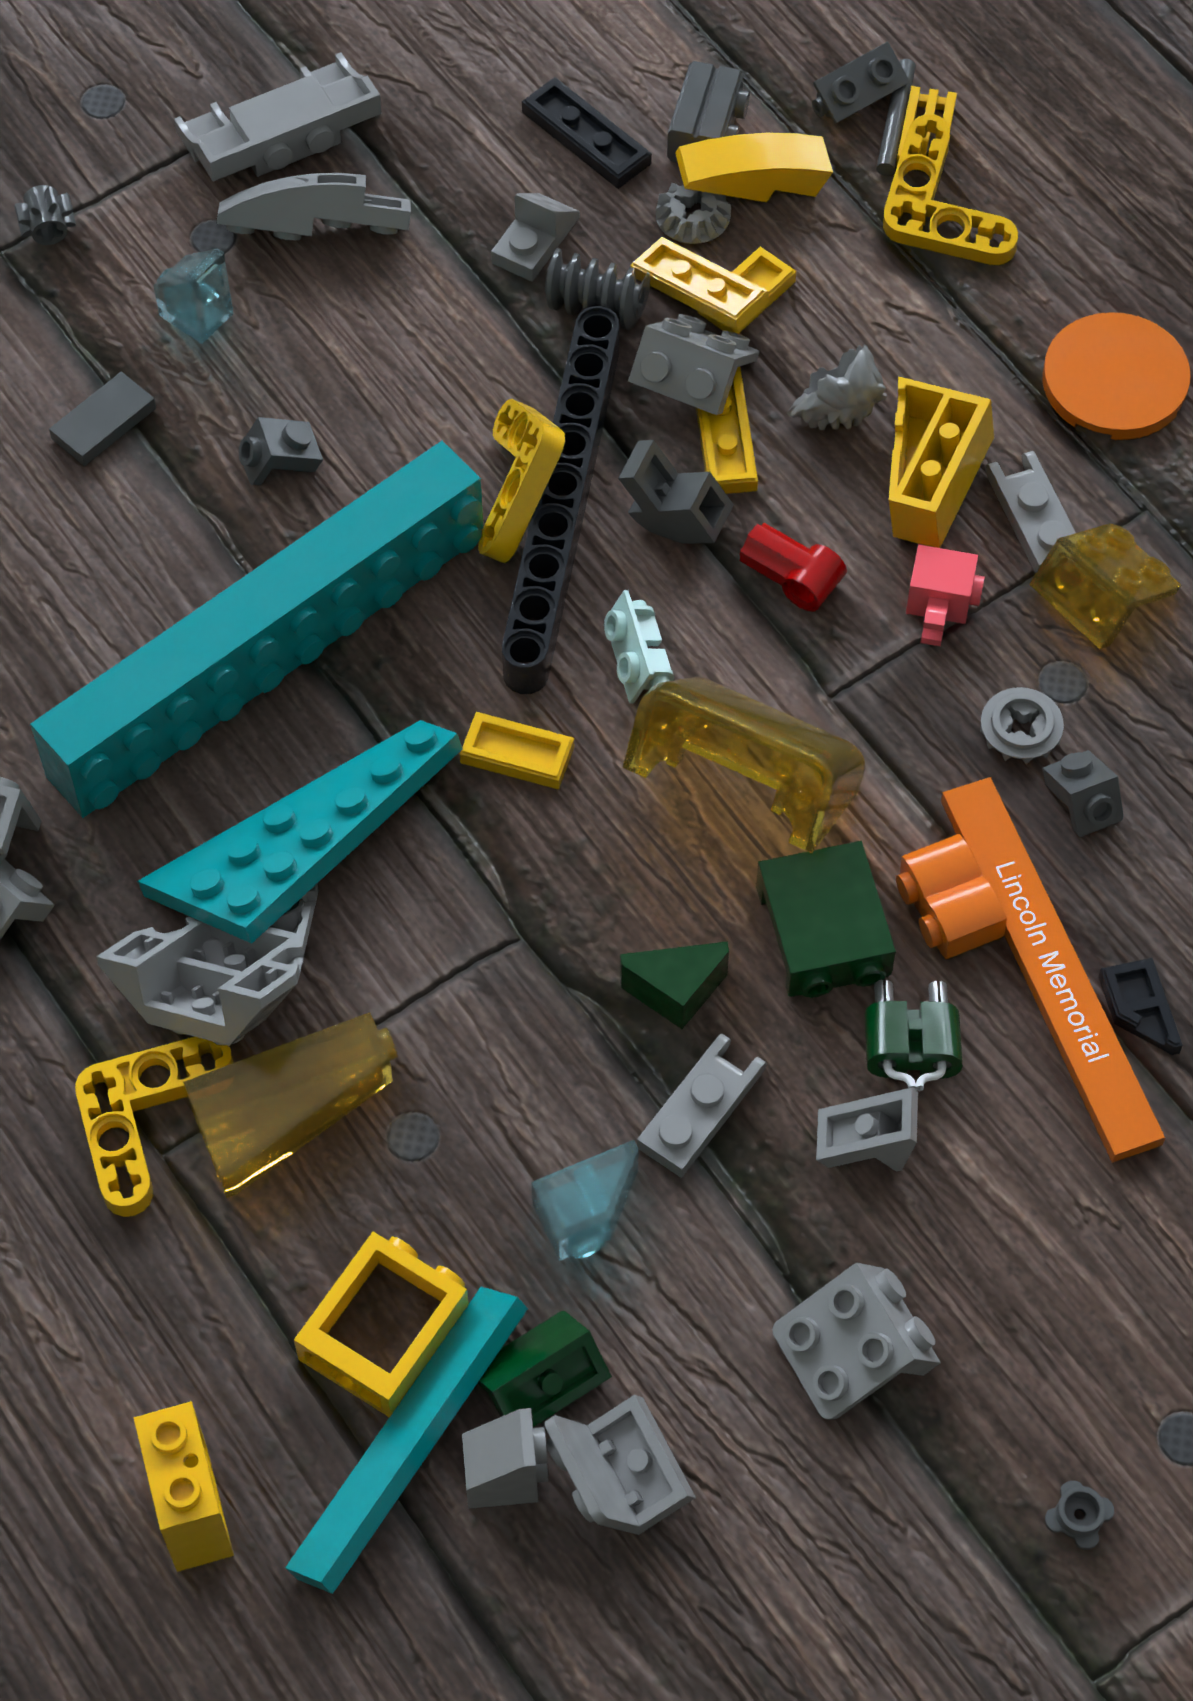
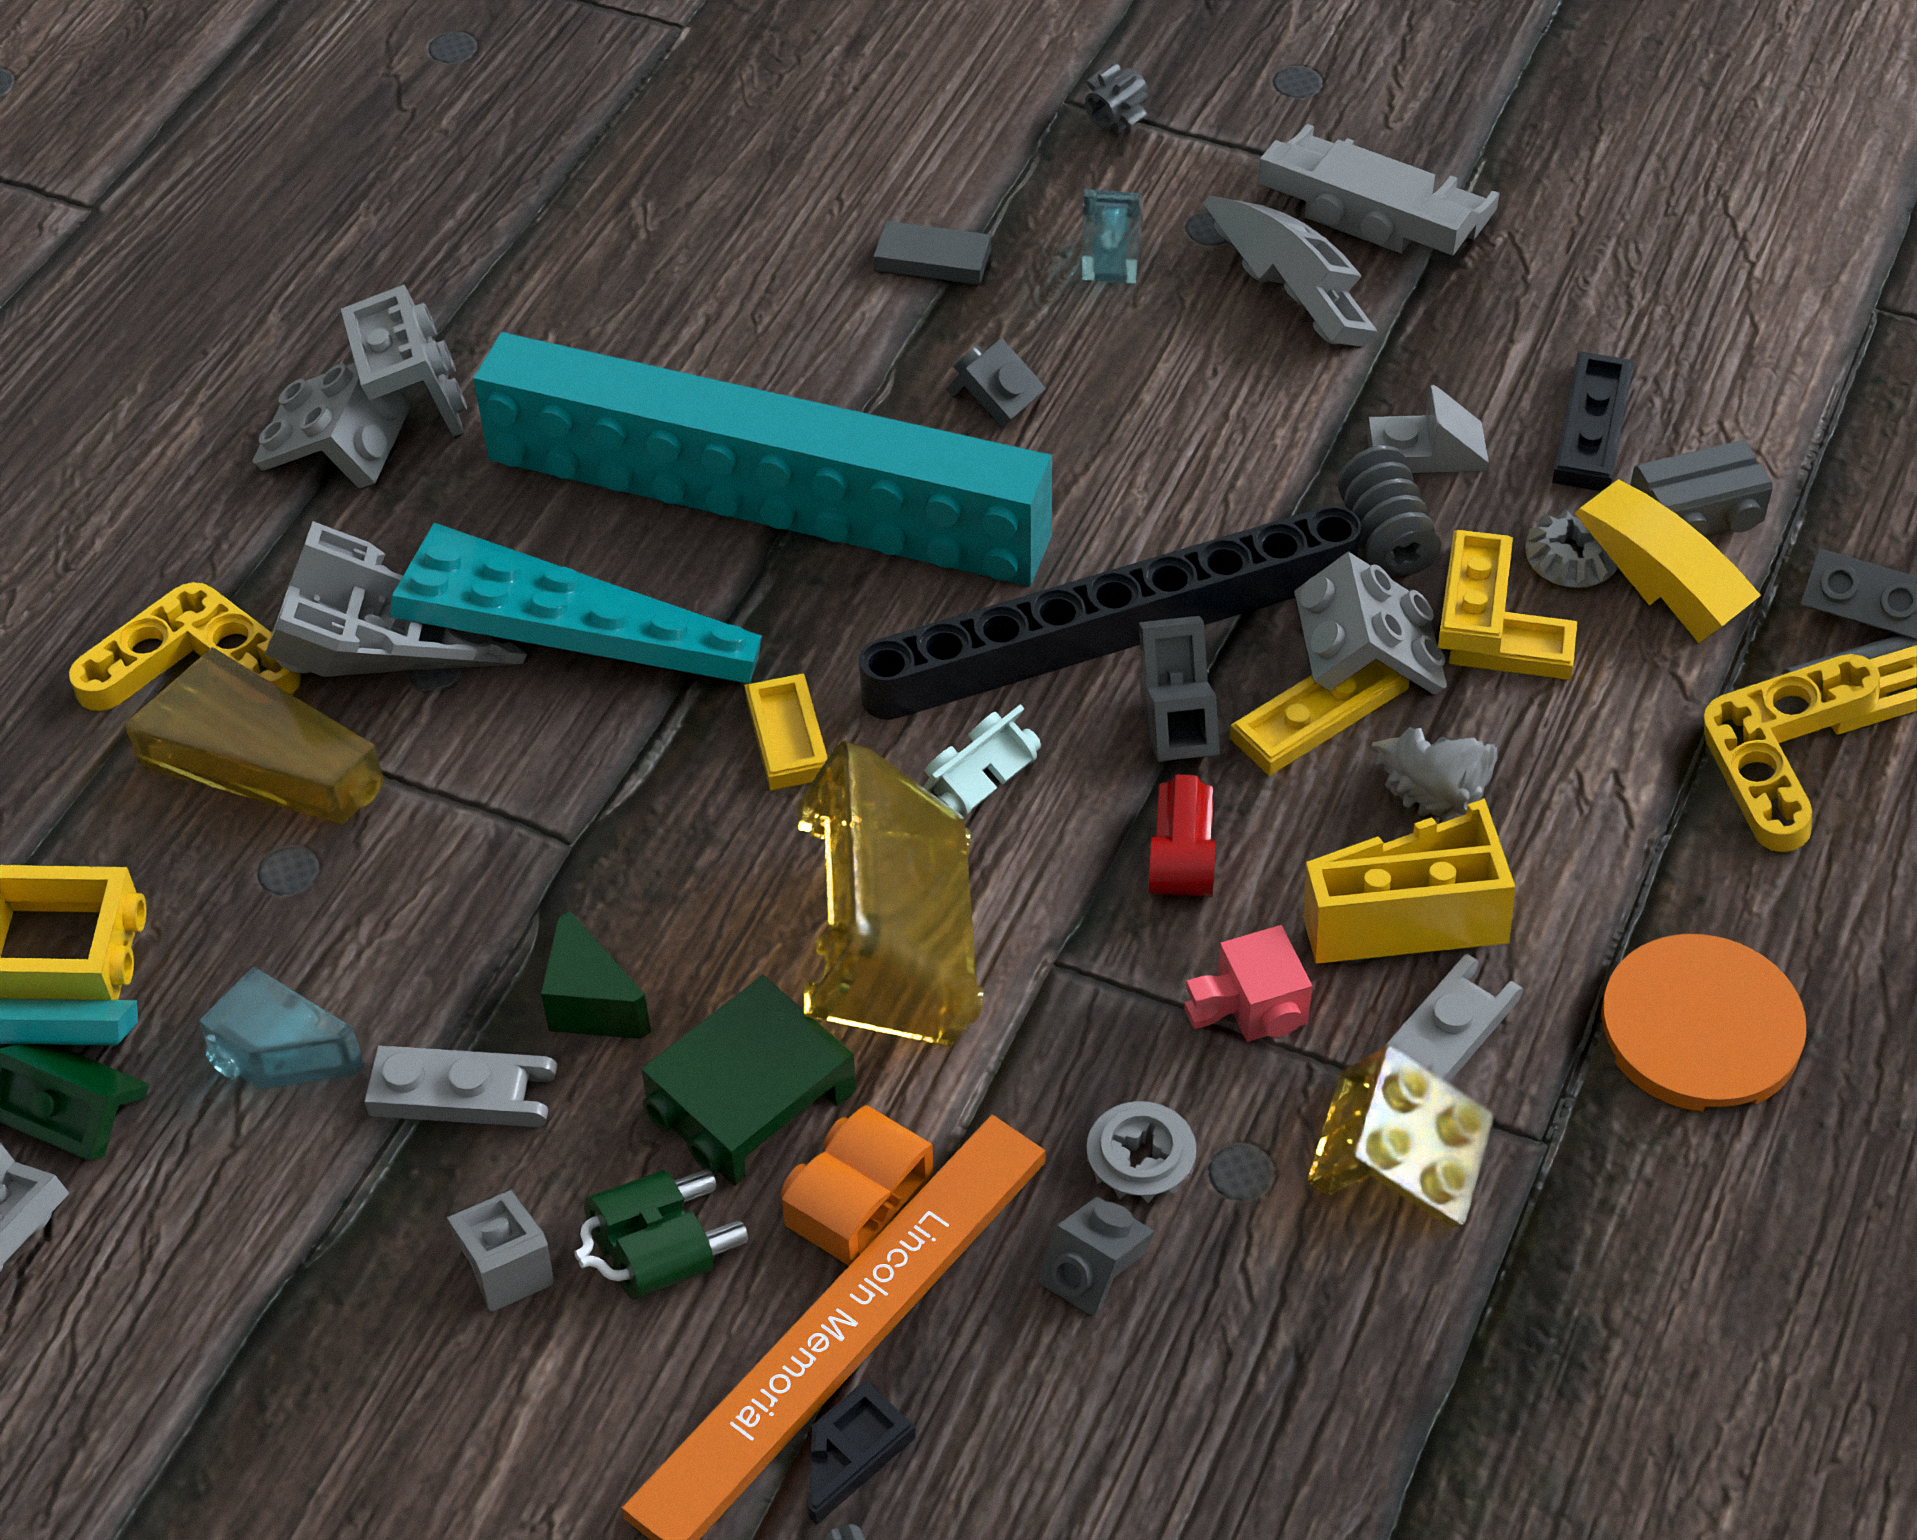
camera: 60 degrees right, 10 degrees down
yellow beam [478,399,565,563] -> none
light grey bracket [772,1262,941,1420] -> none

